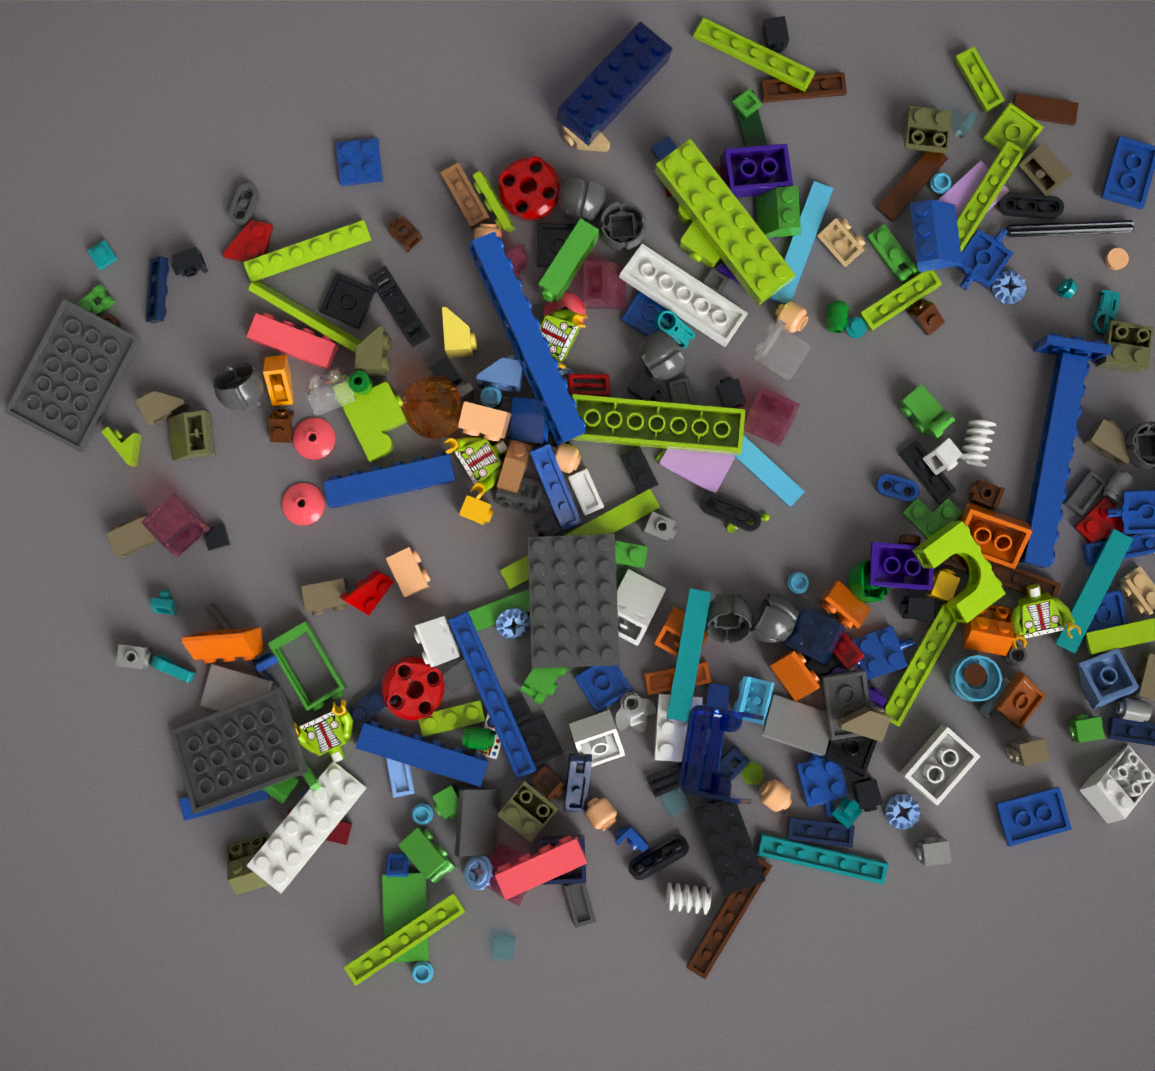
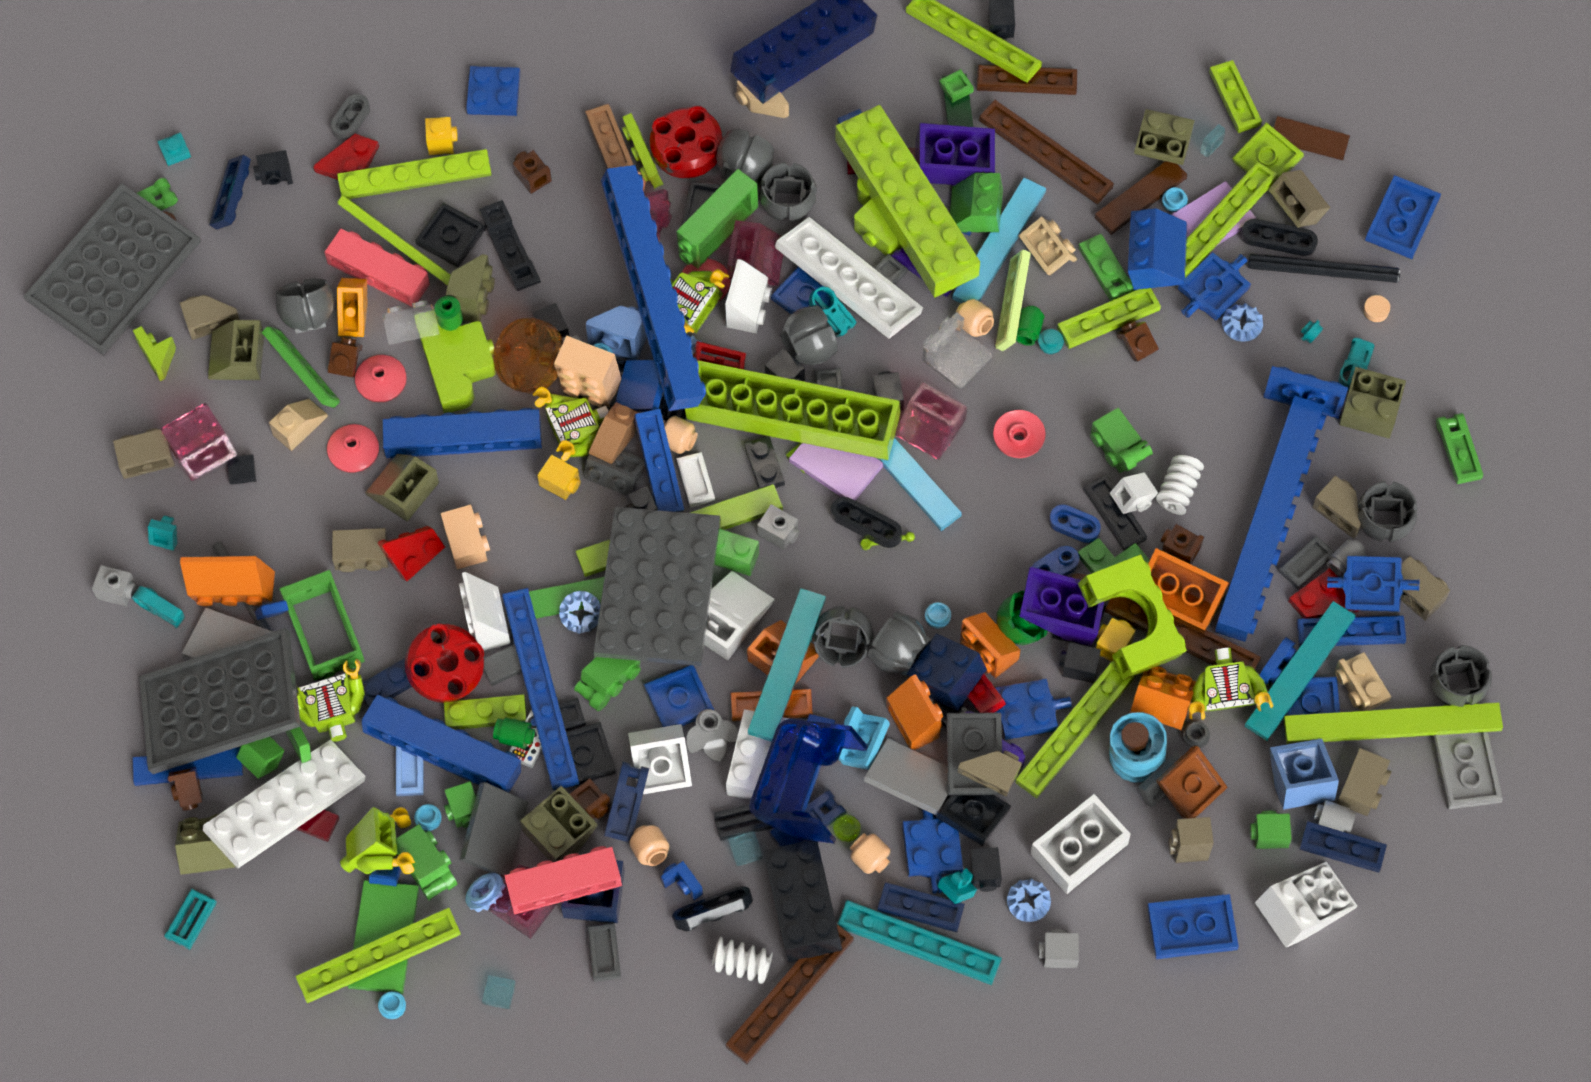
camera: 10 degrees right, 20 degrees down
light yellow slope [442,307,477,358] -> none
none -> teal tile [165,888,217,950]
none -> reddish brown brick [168,767,203,811]
none -> bright green tile [261,326,340,408]
none -> tan slope [269,399,328,451]
none -> lime torso [340,807,415,874]
none -> olive slope [365,454,439,522]
none -> yellow brick [425,117,458,155]
none -> white slope [725,259,772,334]
none -> reddish brown plate [979,100,1114,205]
none -> coral dish [993,410,1045,458]
none -> yellowish green tile [995,250,1031,351]
none -> blue plate [1032,546,1079,576]
none -> blue plate [1260,637,1297,686]

